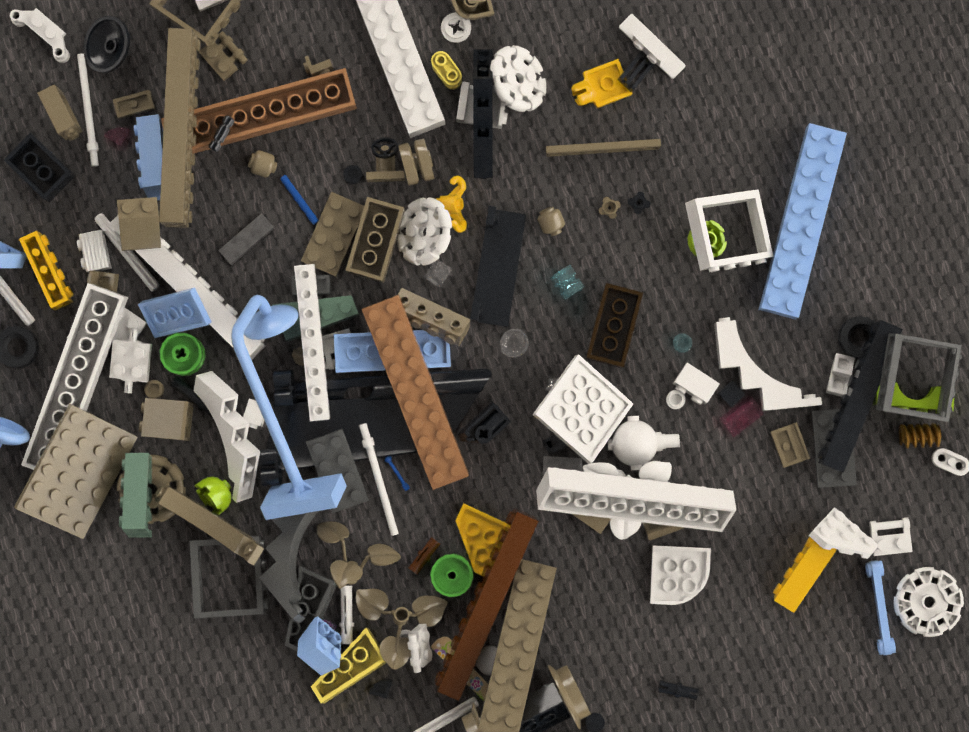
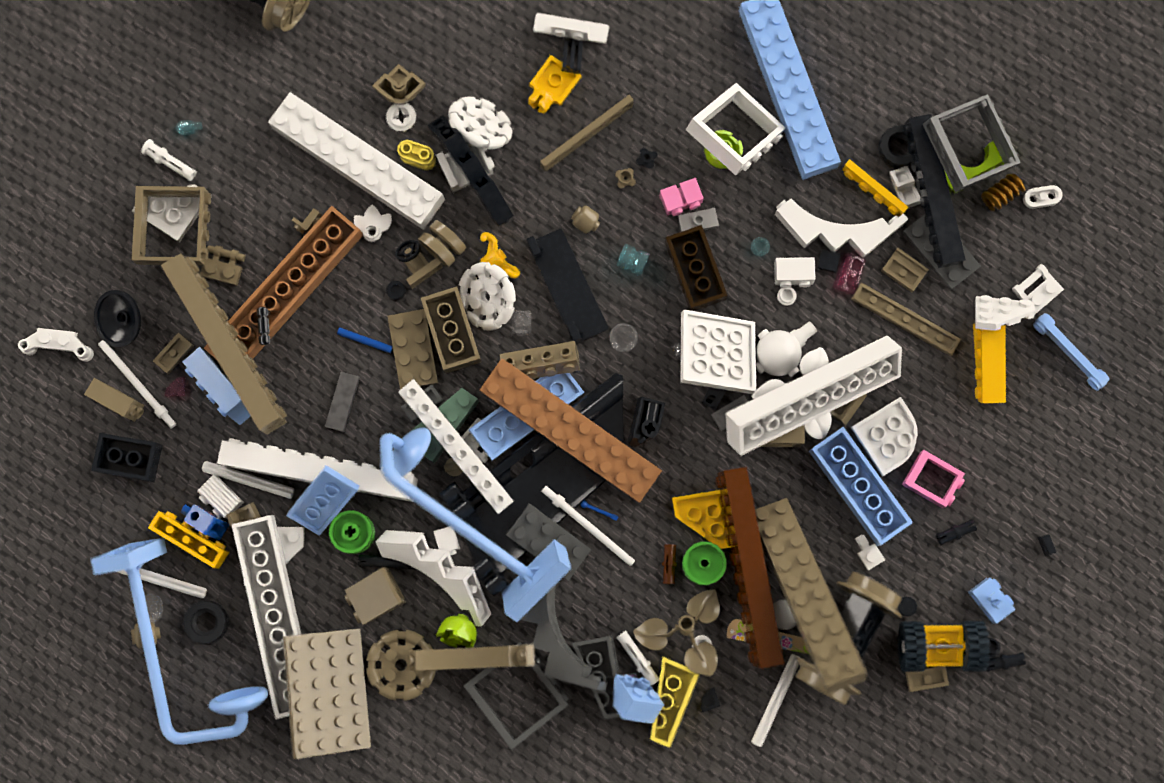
camera: 35 degrees left, 5 degrees down
white plate [109,328,152,393] -> none
dark tan slope [117,197,161,251] -> none
sand green wedge [119,453,152,538] -> none
dark tan tile [144,380,165,399] -> none
dark tan head [248,150,277,178] -> none
dark tan plant [317,521,401,589] -> none
white plate [407,624,432,673] -> none
white plate [894,567,964,637] -> none
none -> blue torso [181,503,229,540]
none -> white plate [354,205,392,242]
none -> bright pink piece [660,178,704,216]
none -> light grey plate [678,208,719,232]
none -> light blue brick [809,427,913,546]
none -> yellow plate [842,159,908,216]
none -> dark tan tile [851,282,961,356]
none -> white plate [855,535,885,570]
none -> bright pink window [902,450,965,508]

